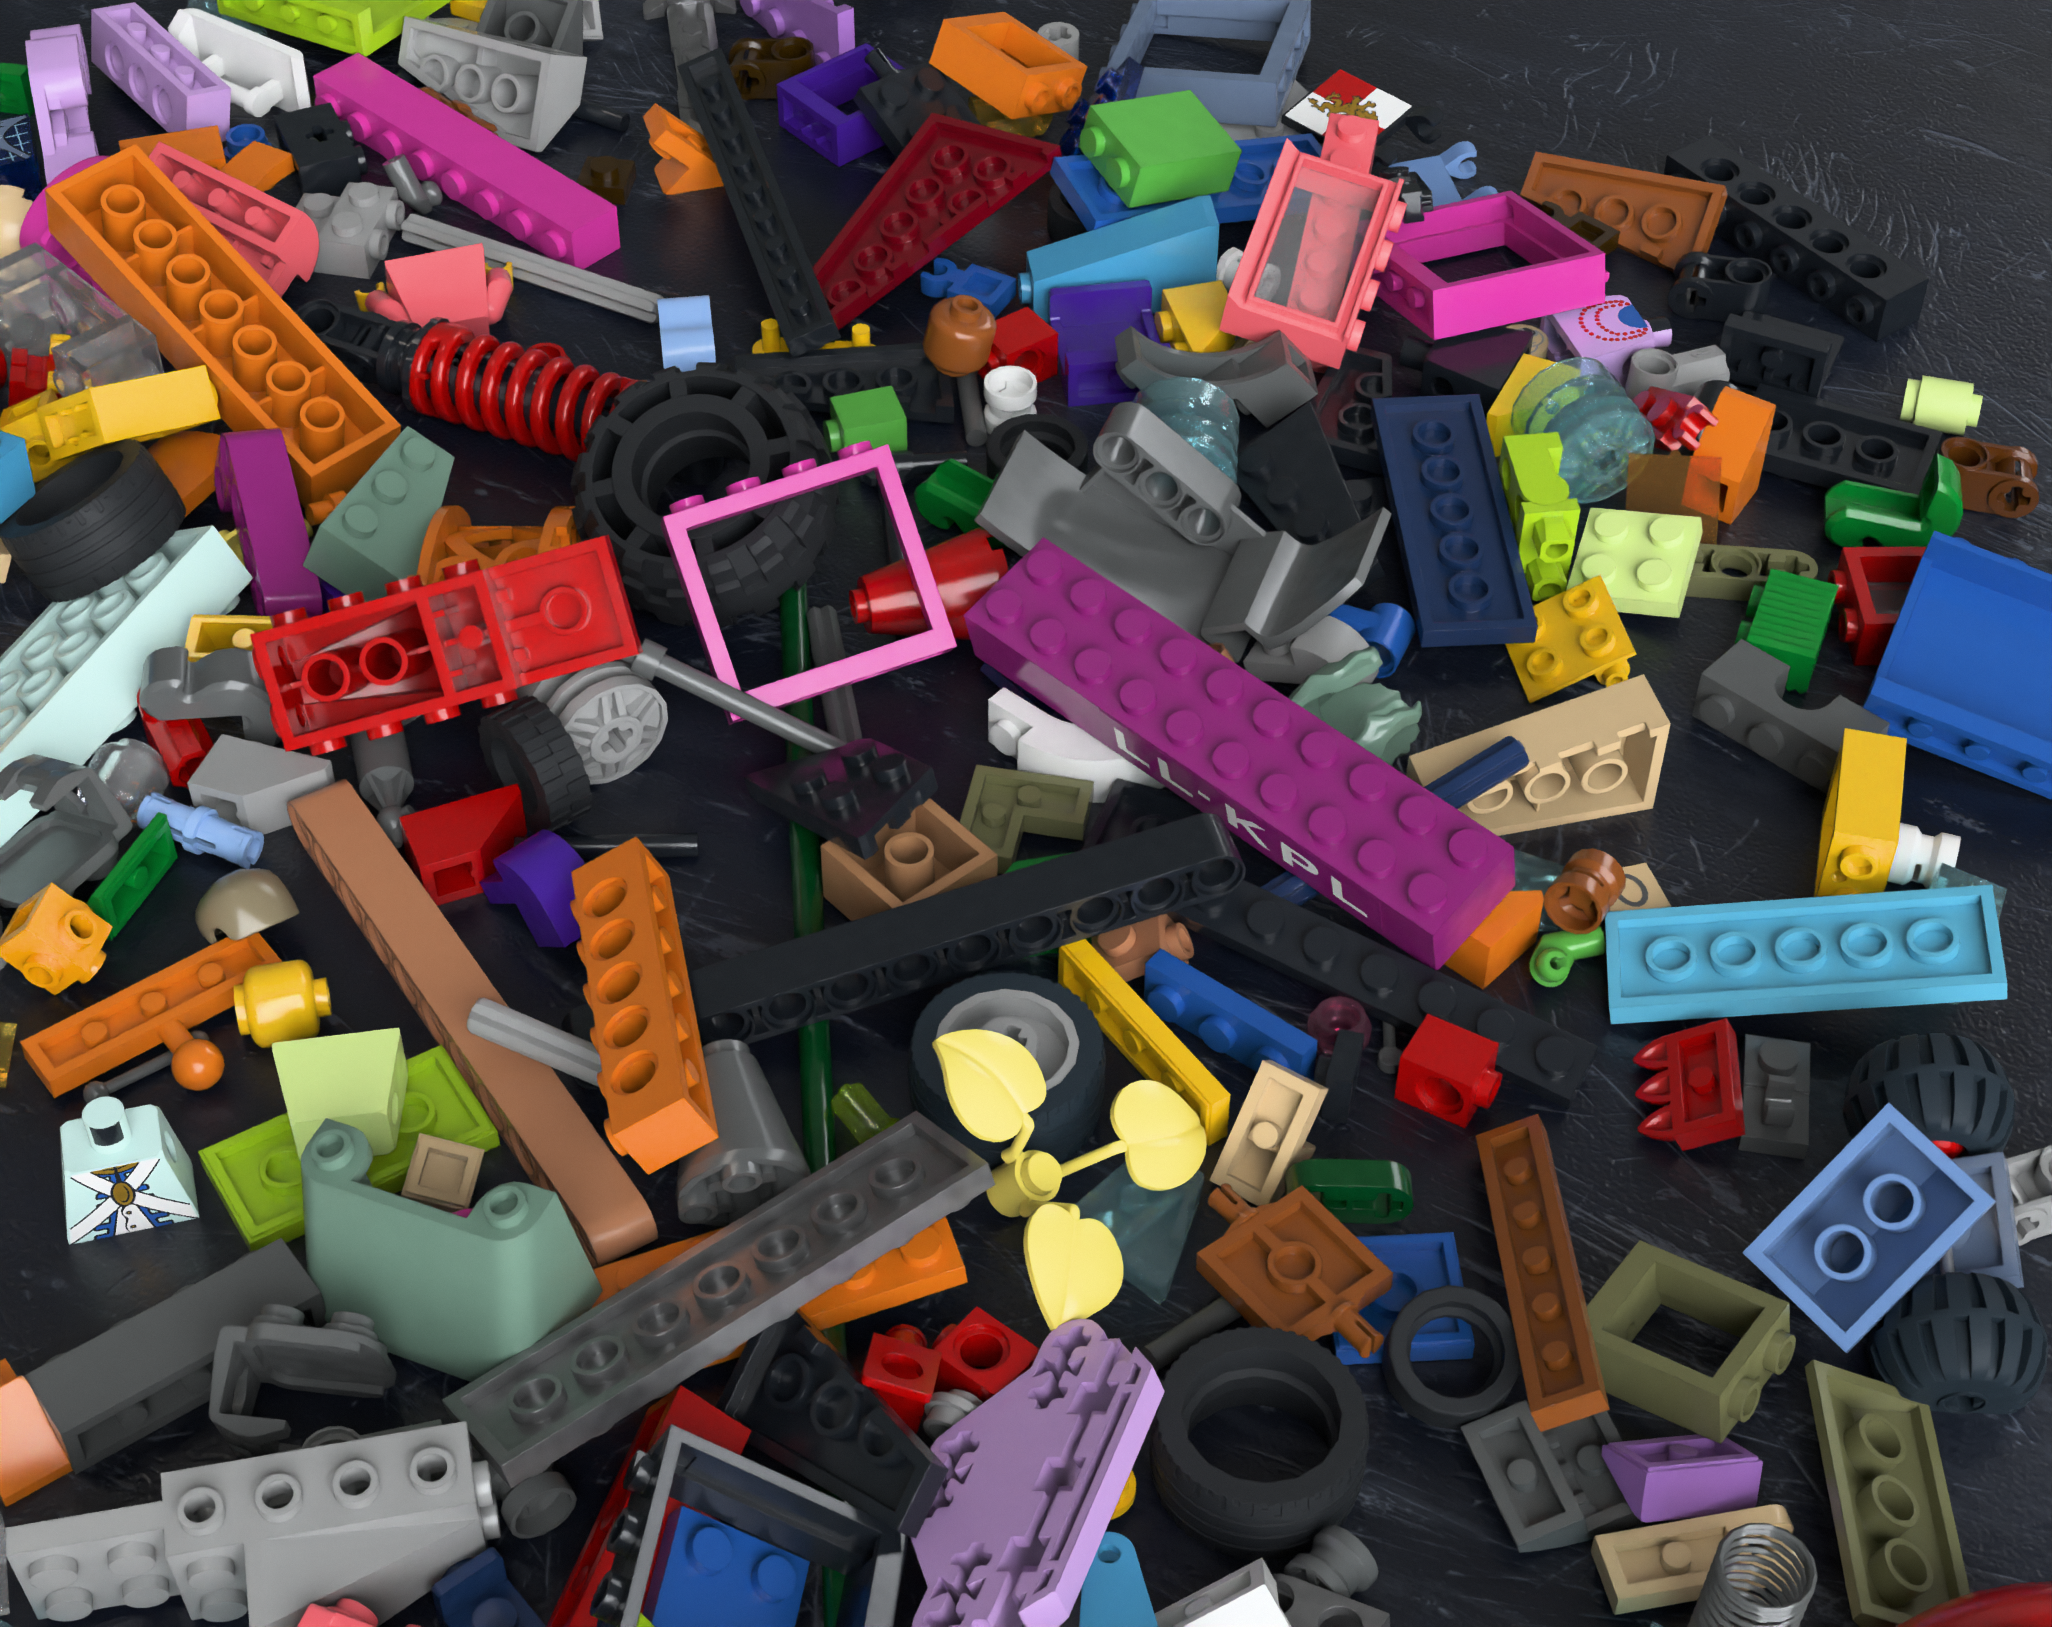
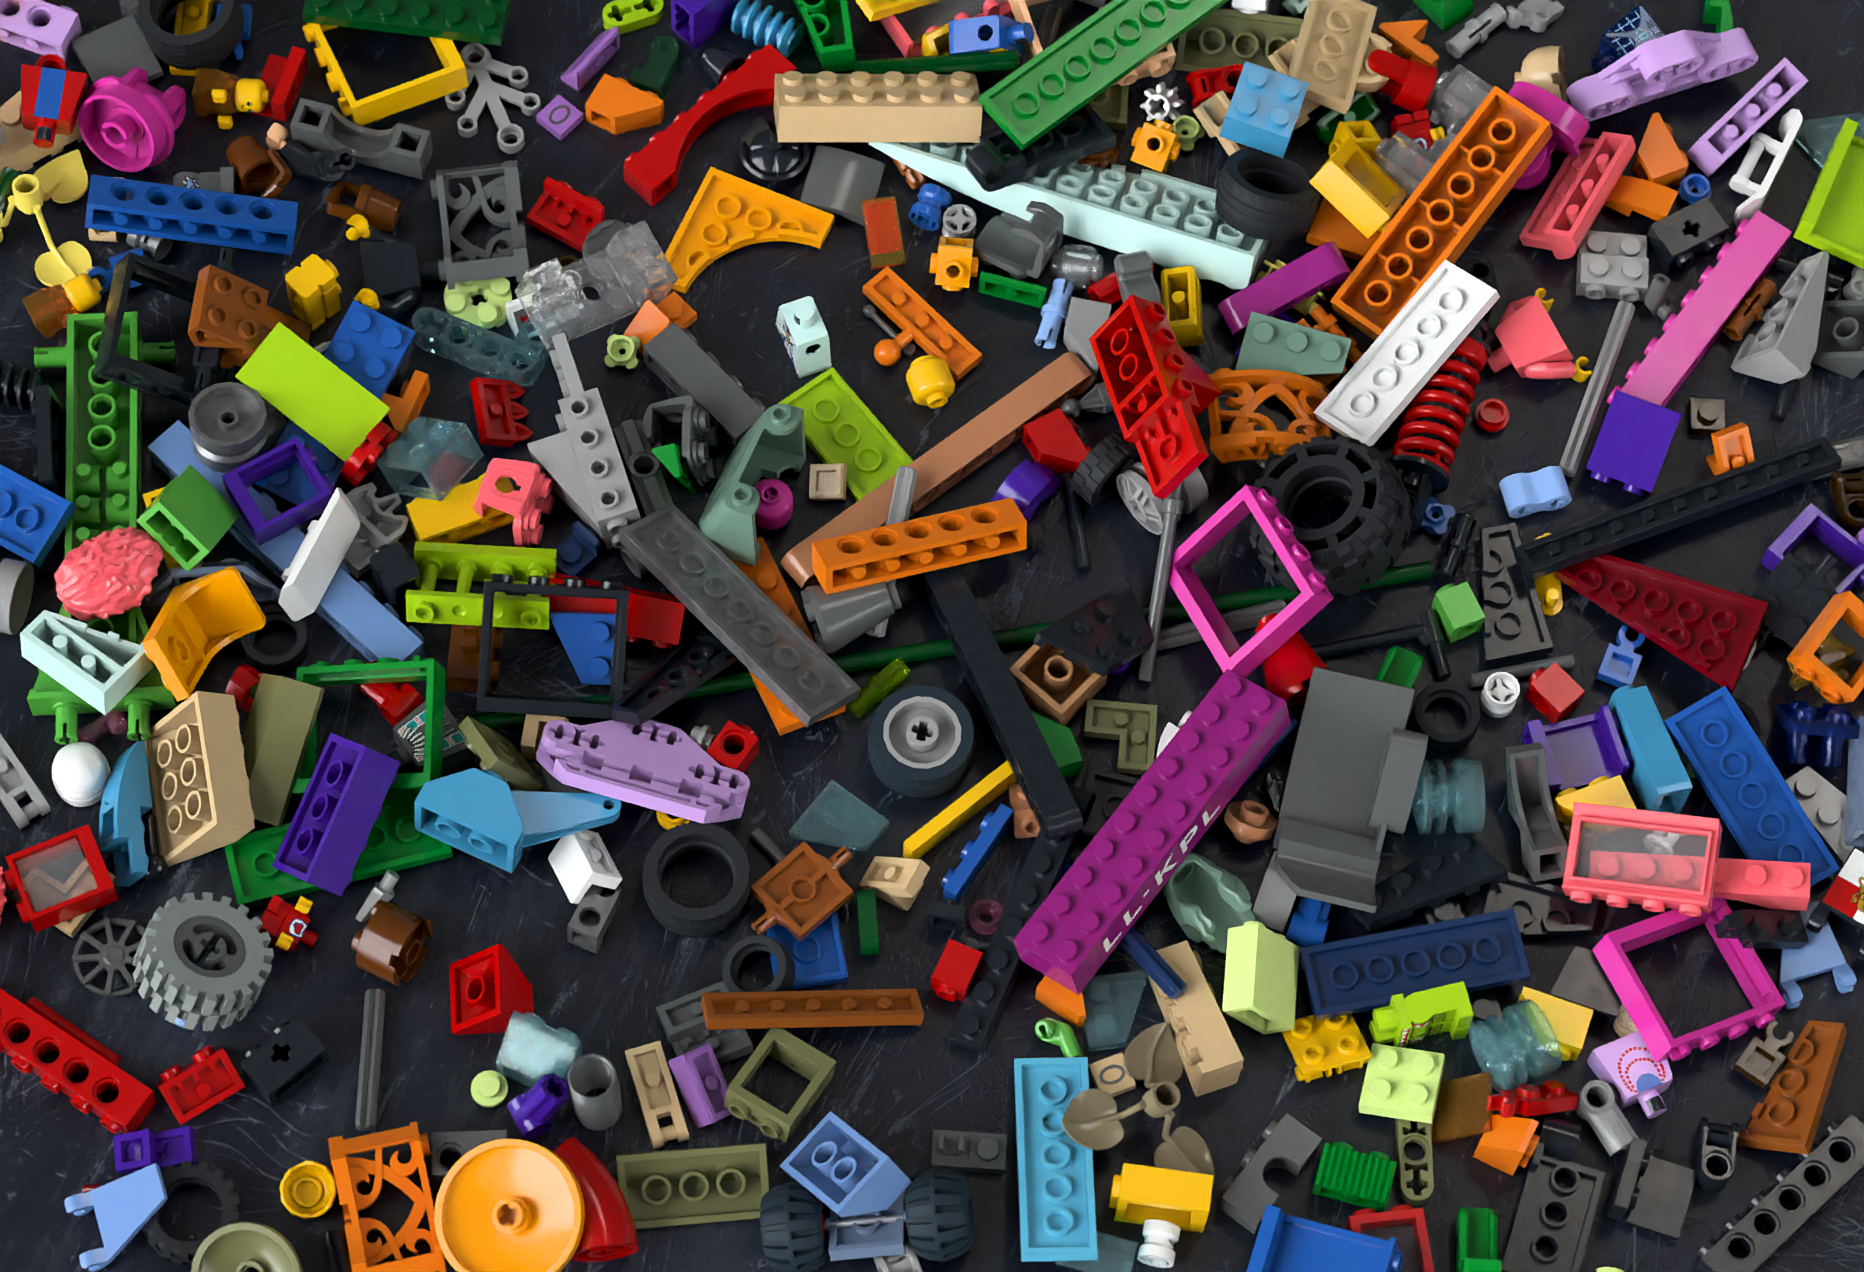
camera: 80 degrees right, 20 degrees up
dark tan hair [195,868,299,944] -> none
yellowish green torso [272,1027,408,1161] -> none
red bracket [860,1324,942,1434] -> none
dark orange head [922,295,997,377] -> none
light yellow plant [932,1029,1207,1331] -> none
bright green brick [1078,90,1242,208] -> none
dark grey wheel [1284,1524,1379,1599] -> none
dark orange wheel [1544,848,1626,934] -> none
red plate [1633,1018,1746,1151] -> none
none -> yellowish green plate [604,334,641,369]
none -> green slope [651,443,699,495]
none -> dark tan plant [1061,1022,1215,1186]
none -> yellowish green brick [1222,921,1300,1034]
none -> white plate [1313,259,1500,446]
none -> dark purple panel [1586,390,1681,496]

